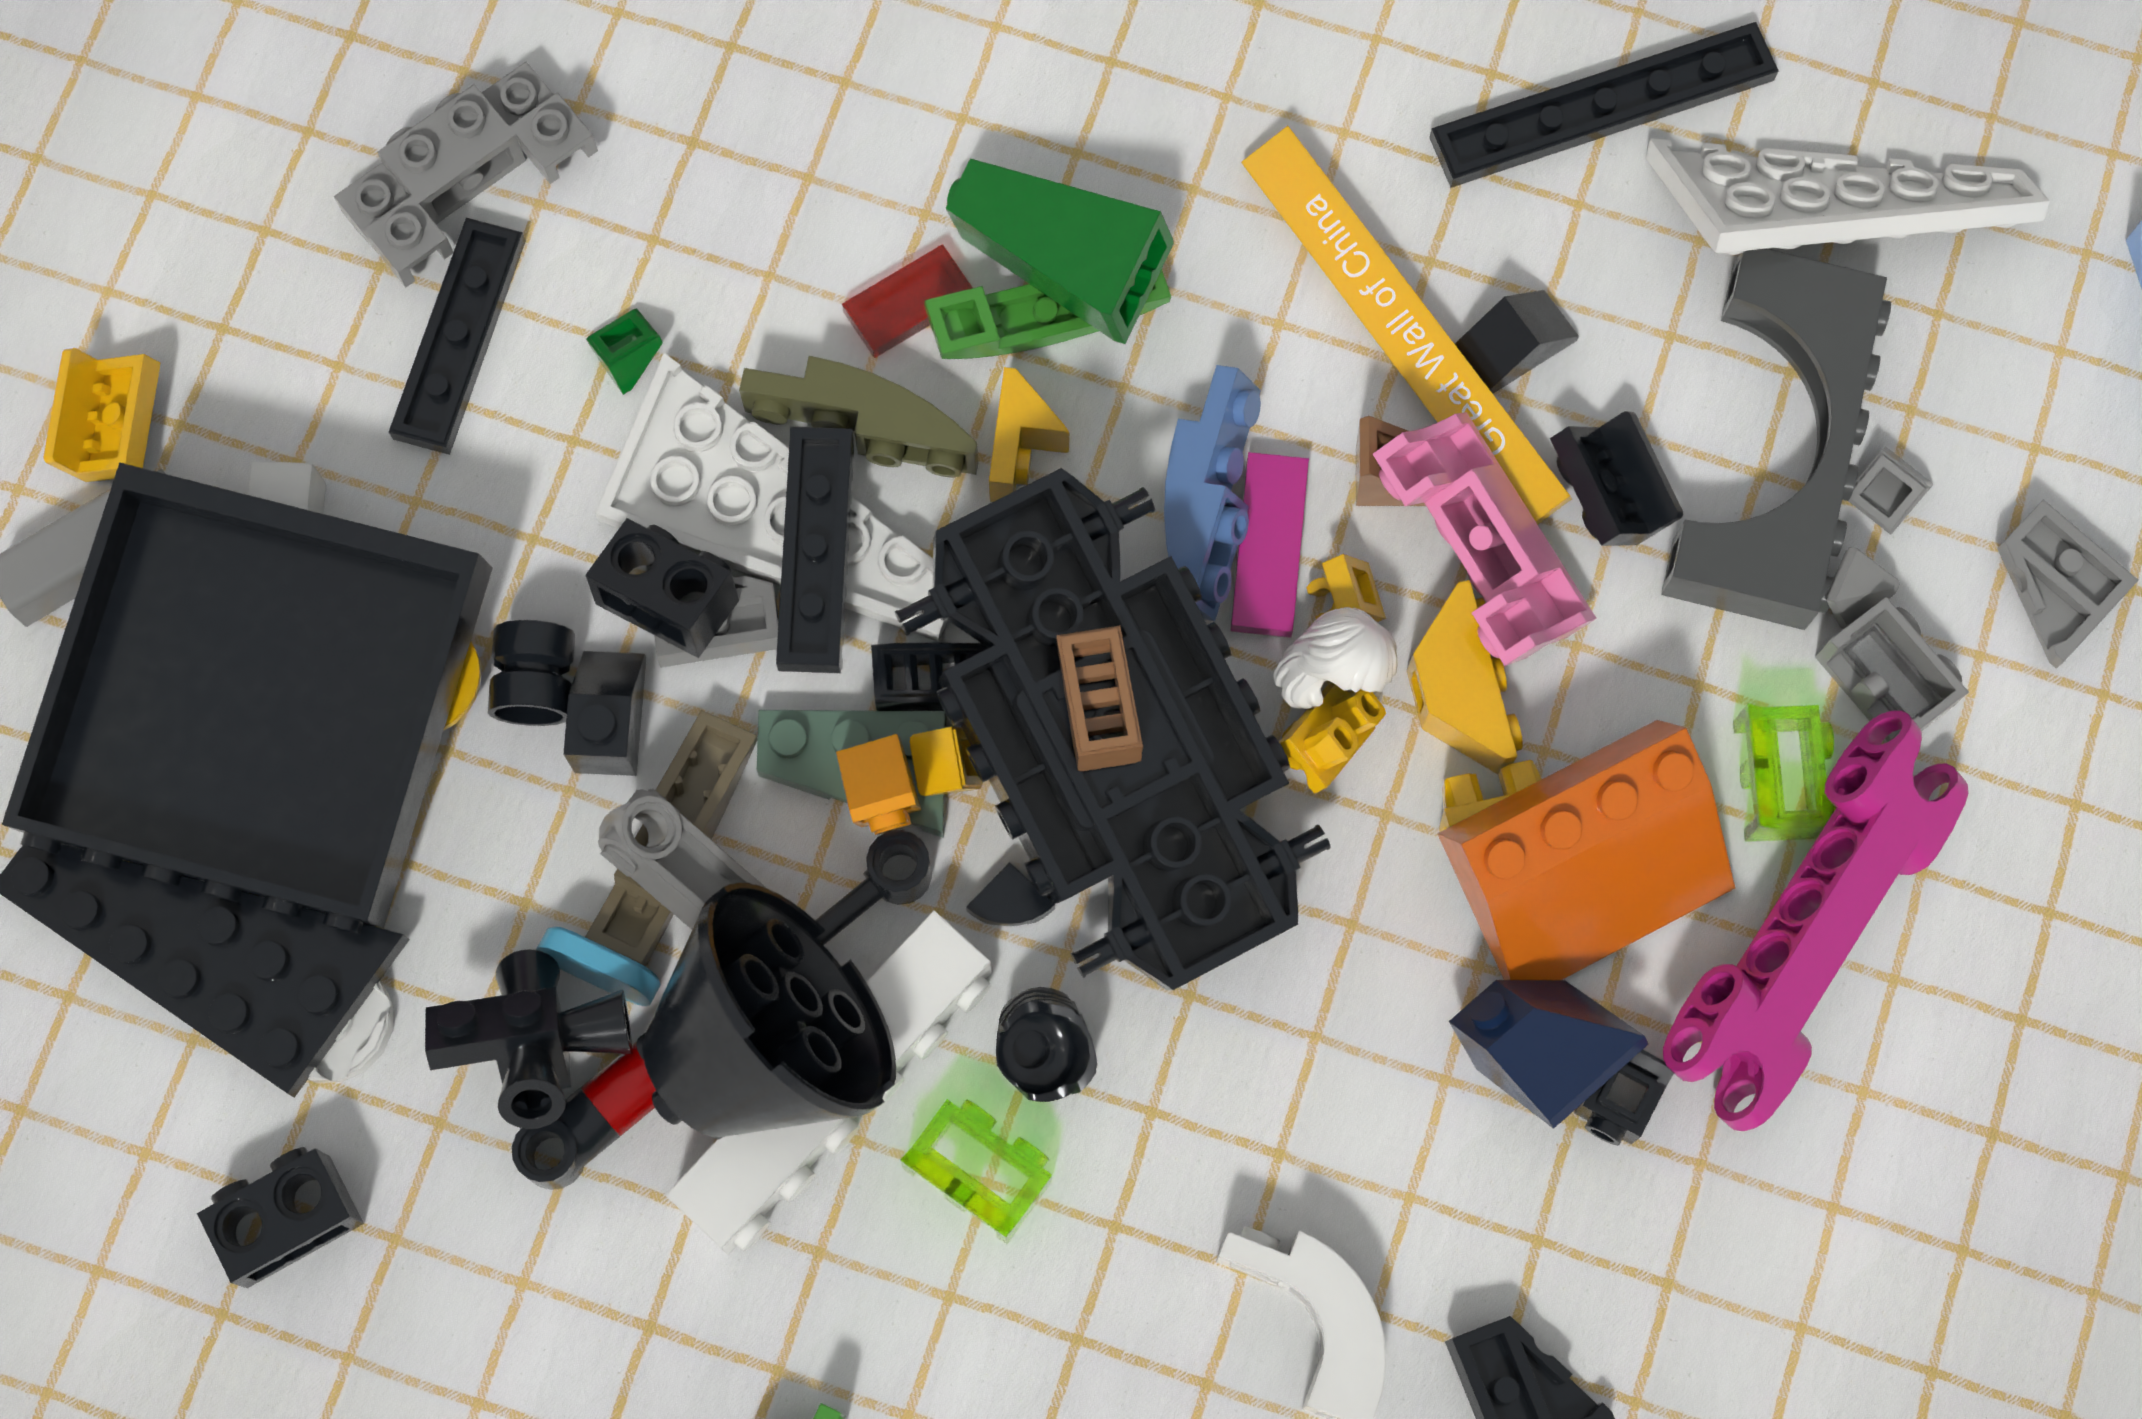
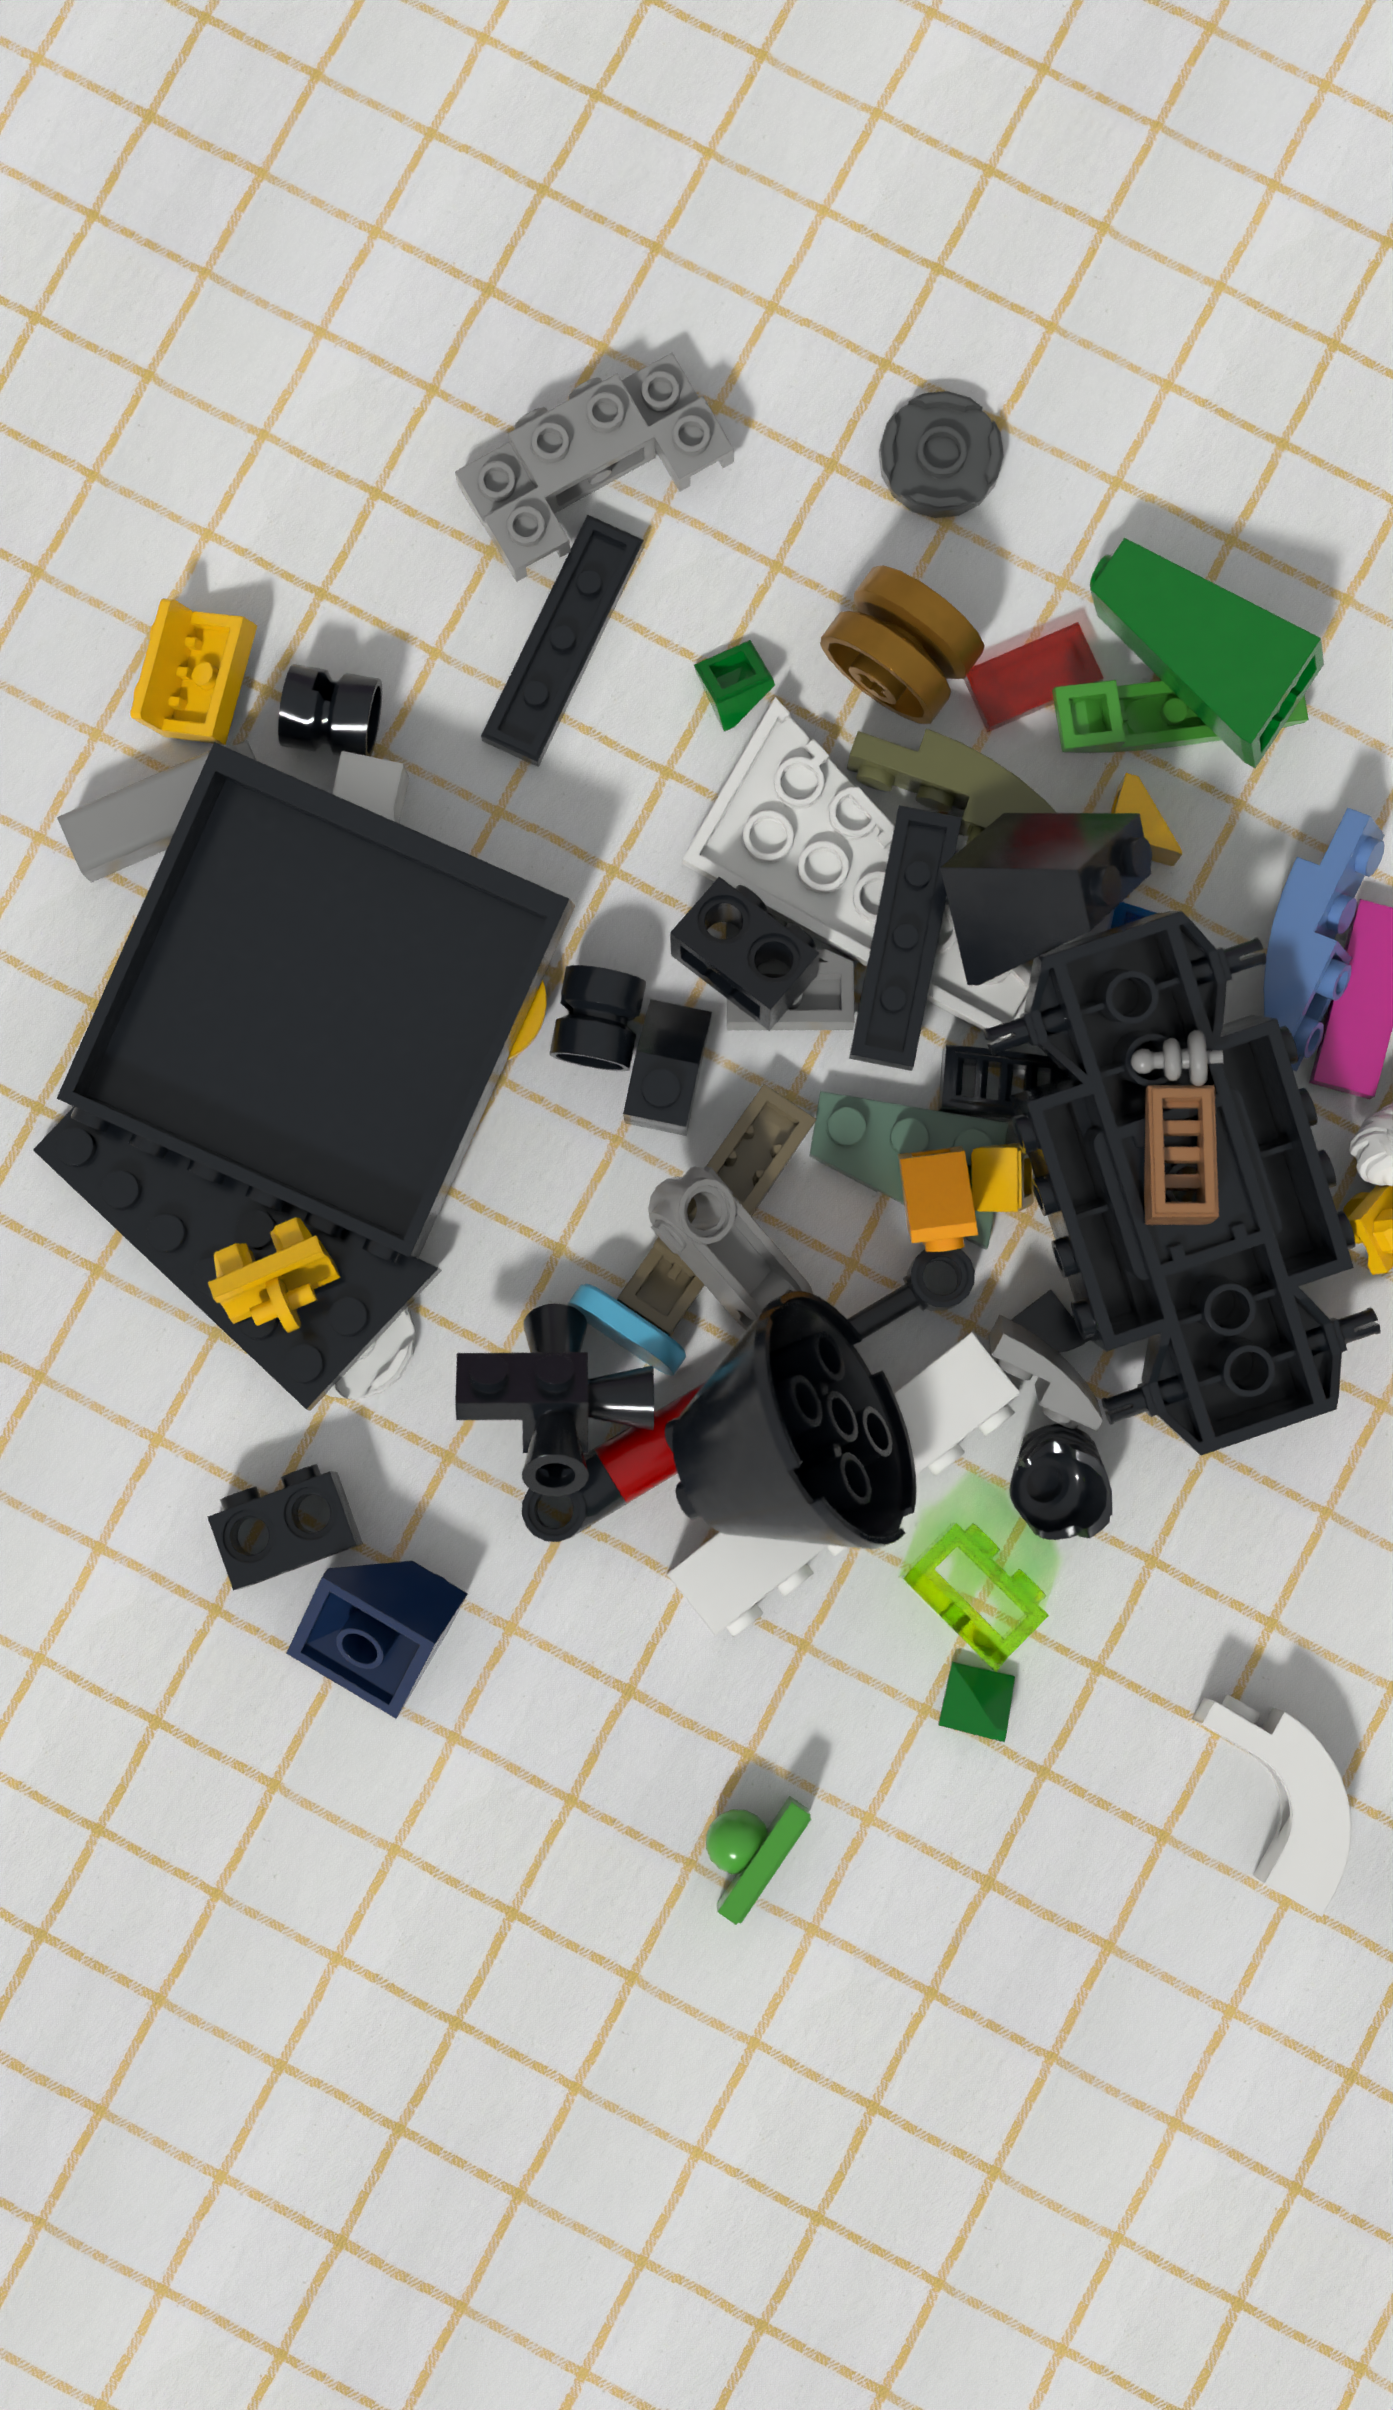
camera: 10 degrees right, 10 degrees up
none -> yellow hips [208,1217,340,1333]
none -> black wheel [278,664,382,757]
none -> dark blue slope [286,1561,468,1719]
none -> pearl gold wheel [820,565,985,724]
none -> dark grey tile [879,391,1004,518]
none -> green slope [938,1661,1015,1742]
none -> black slope [940,813,1152,986]
none -> light grey slope [988,1315,1103,1431]
none -> light grey hair [1131,1030,1223,1086]

